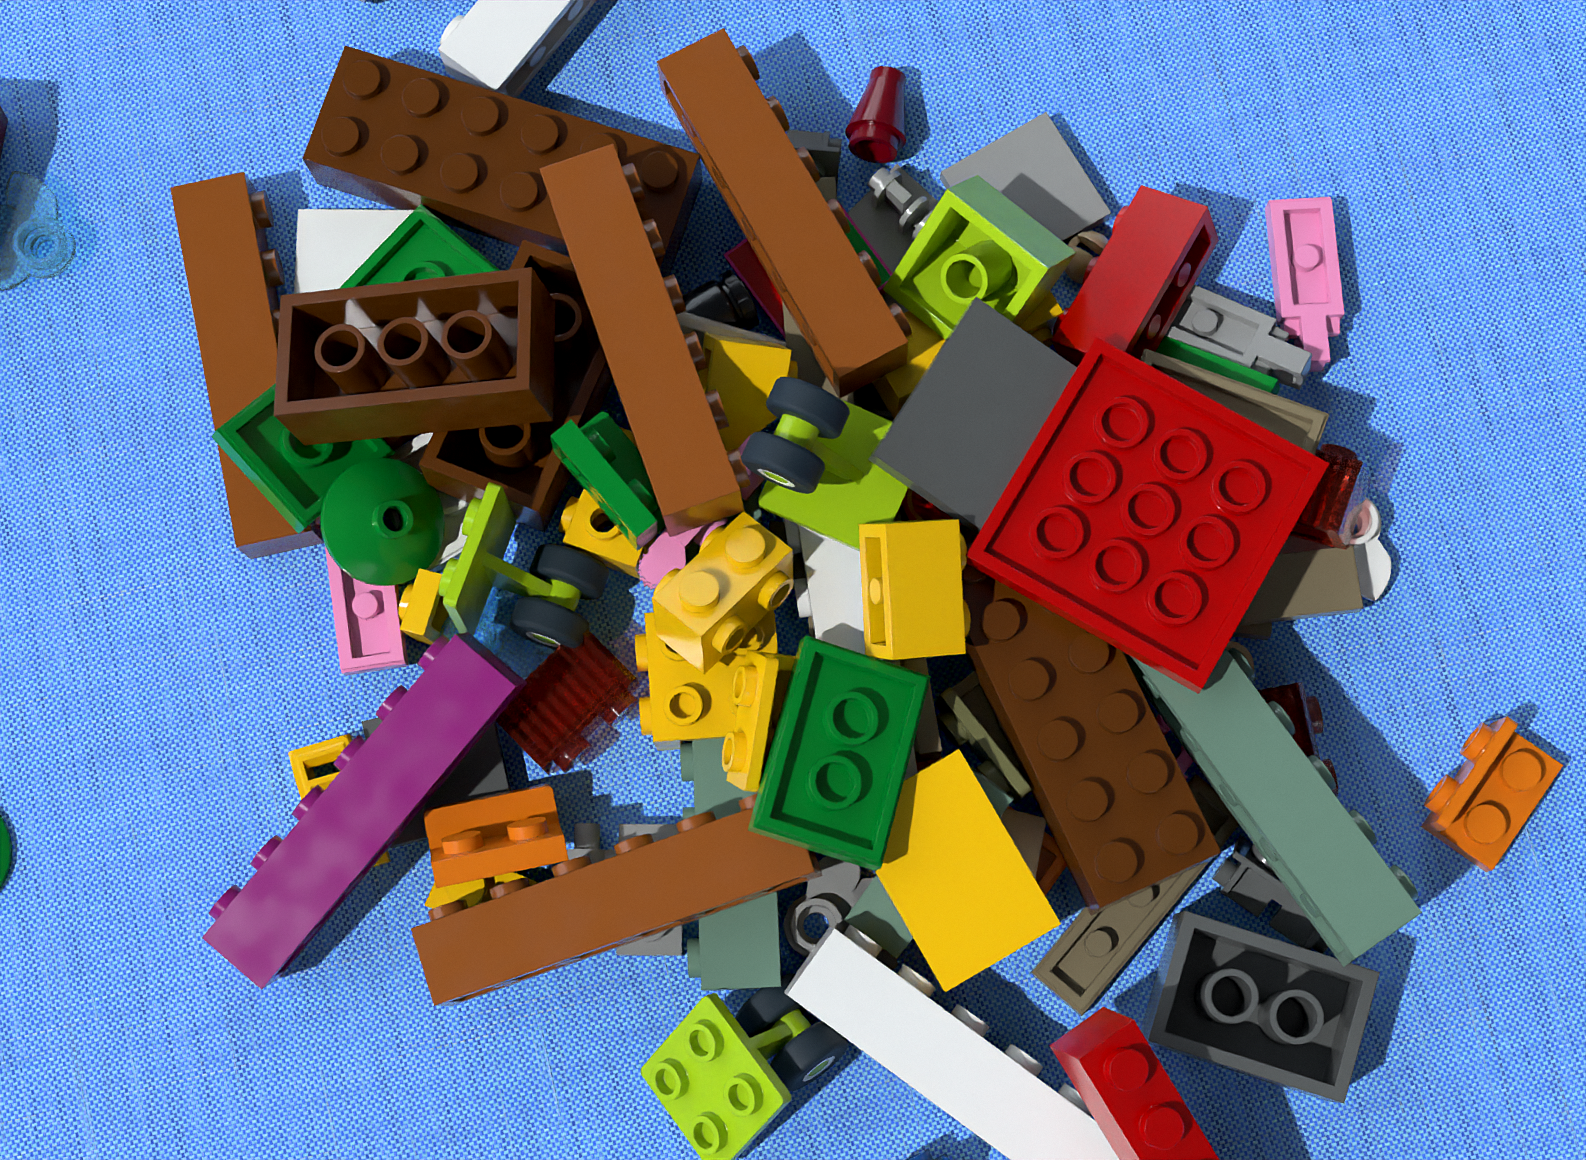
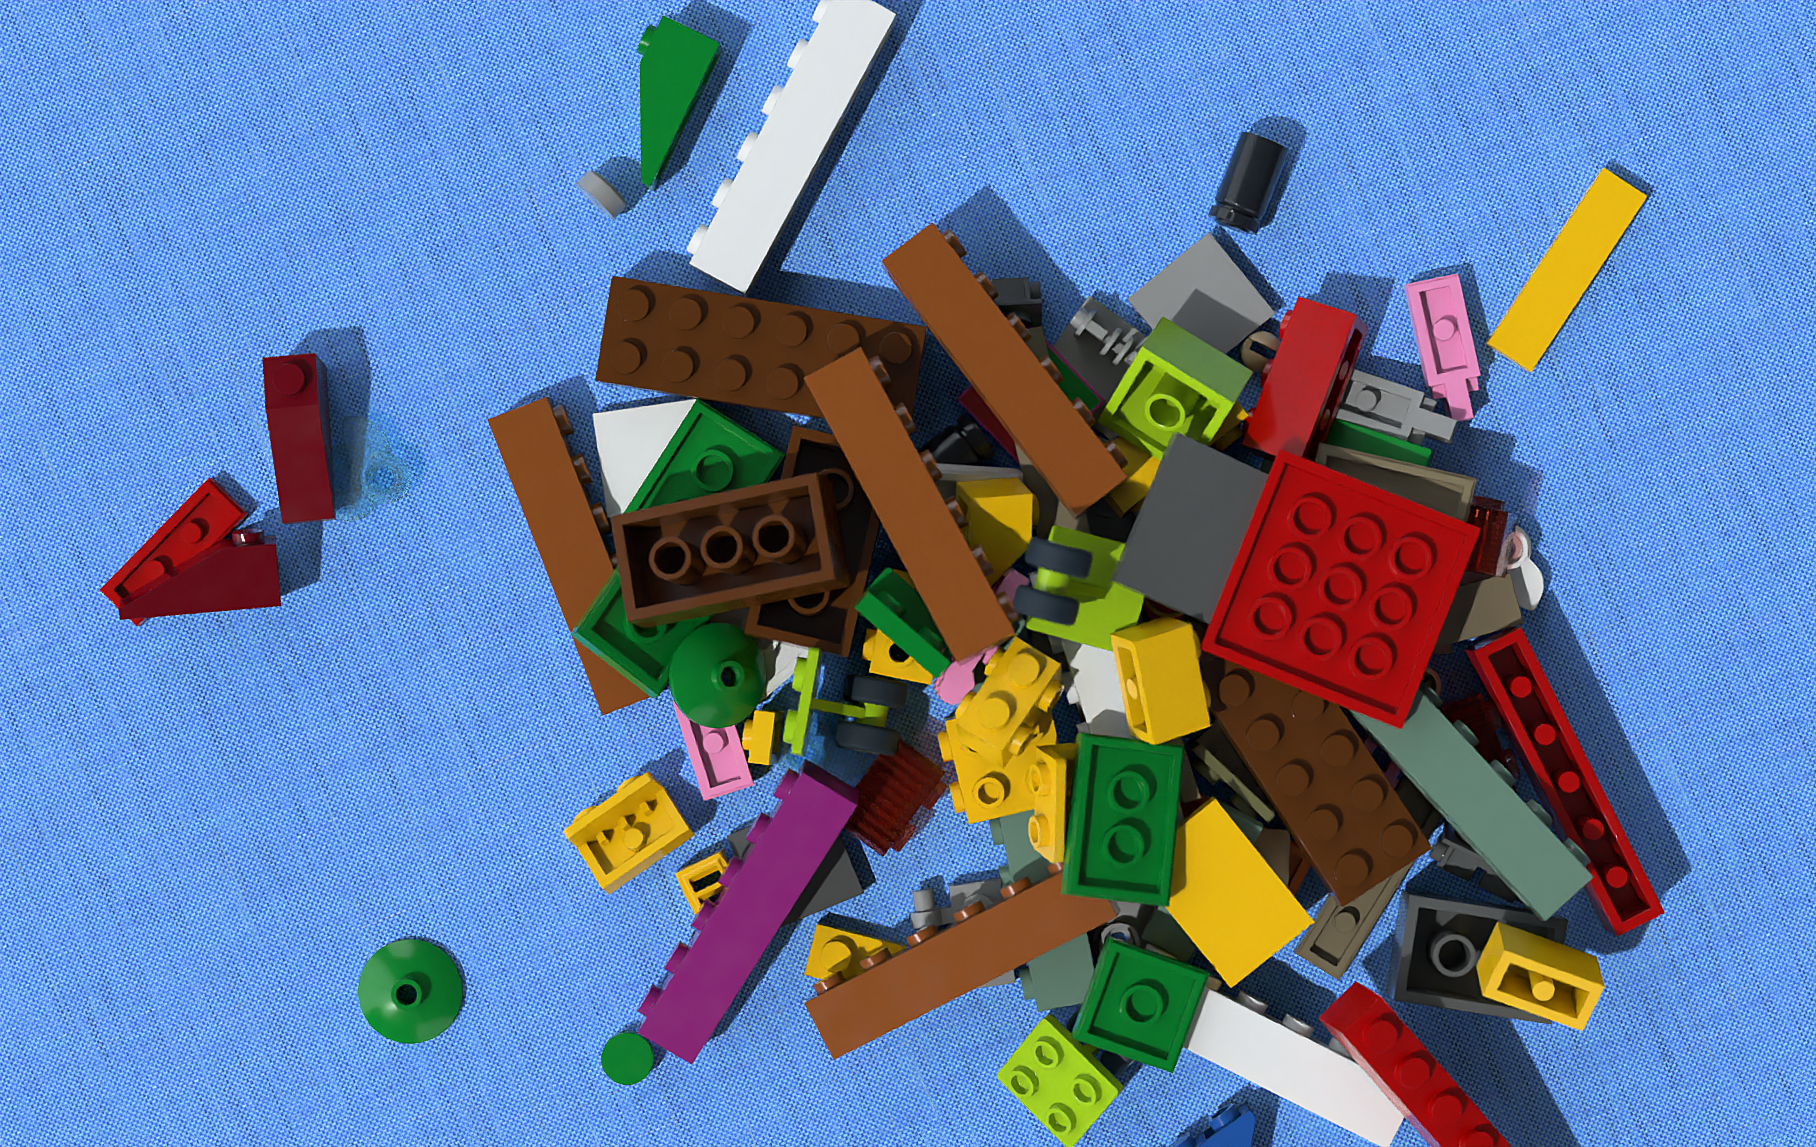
camera: 10 degrees left, 10 degrees up
orange bracket [423,784,569,888] -> none
dark red cone [845,66,906,163] -> none
orange bracket [1421,716,1563,872] -> none
none -> yellow bracket [563,772,695,895]
none -> green tile [601,1030,655,1085]
none -> green tile [1071,935,1210,1073]
none -> black piece [1208,132,1290,235]
none -> red brick [1464,627,1665,937]
none -> yellow brick [1476,921,1605,1031]
none -> yellow tile [1485,167,1648,373]

